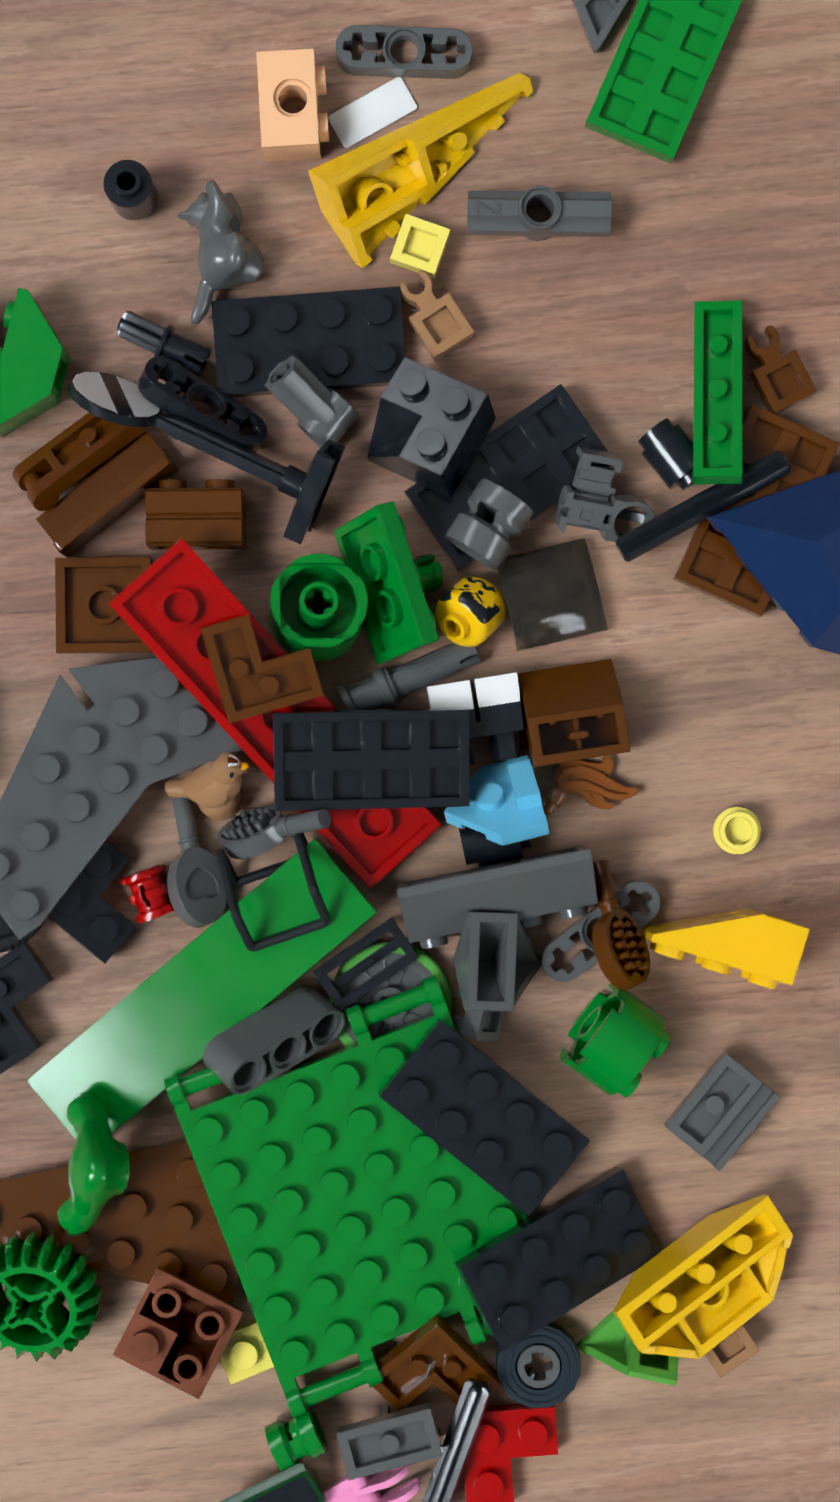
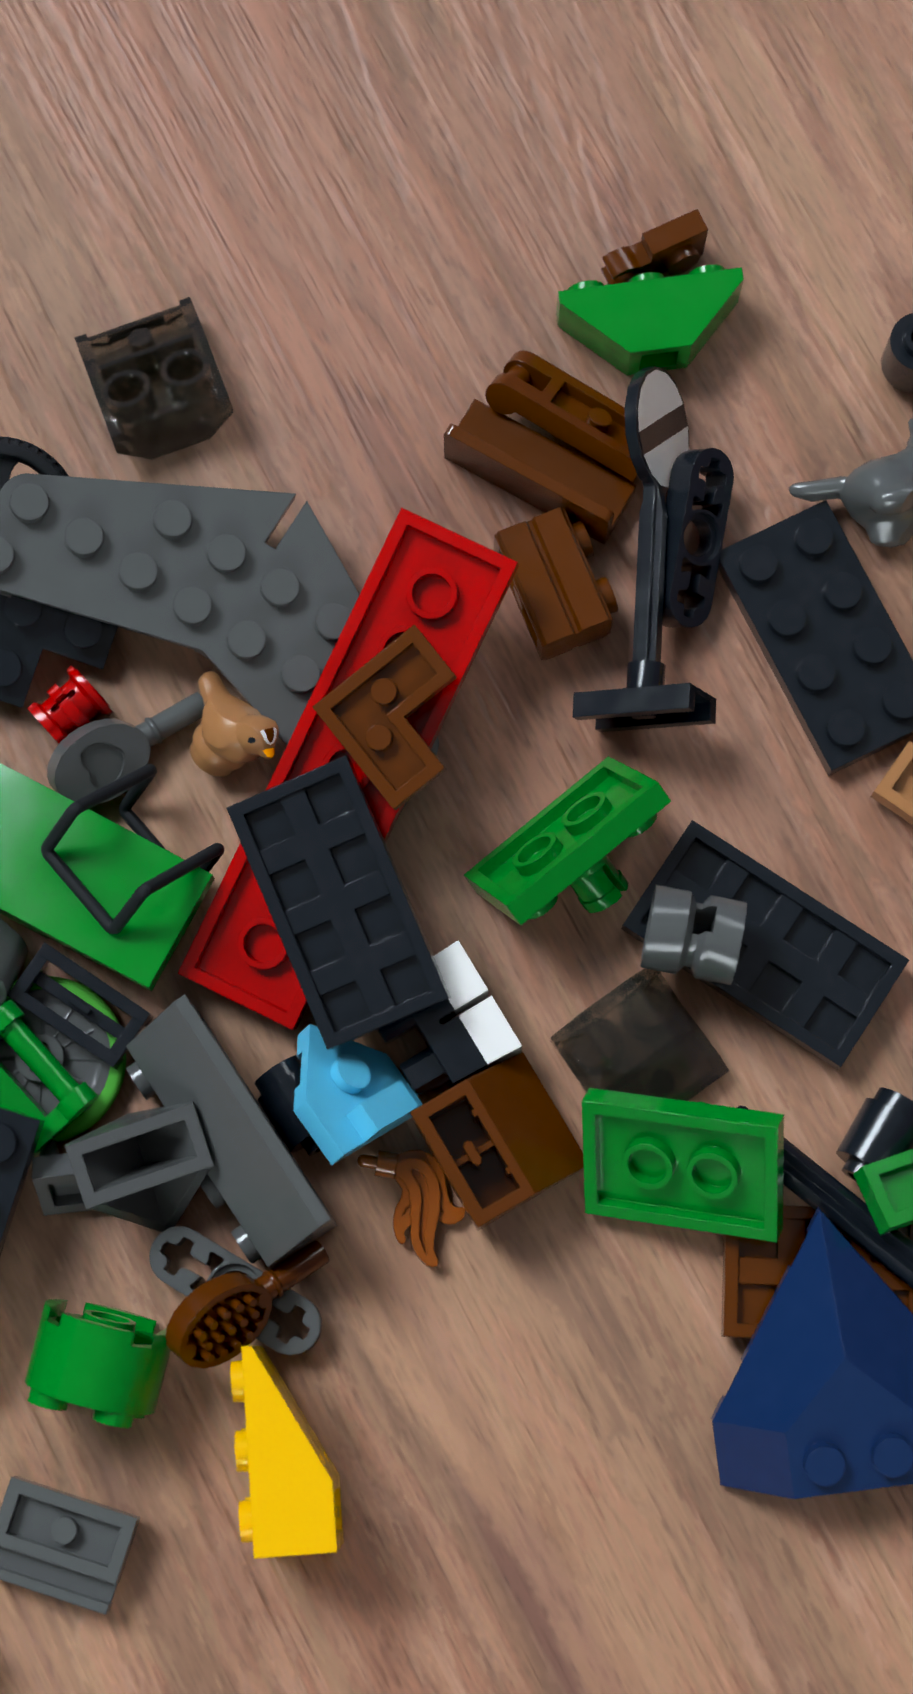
camera: 70 degrees right, 10 degrees down
reddish brown plate [55,557,153,654] -> none
black axle [117,311,212,376] -> none
dark grey piece [217,806,331,859] -> none
dark grey piece [264,356,360,447] -> none
green brick [268,554,368,662] -> none
dark grey pin [336,643,481,710] -> none
black slope [367,357,496,498] -> none
yellow head [435,576,506,647] -> none
dark grey piece [554,446,655,542] -> none
light yellow plate [713,807,761,854] -> none
none -> green plate [582,1088,784,1243]

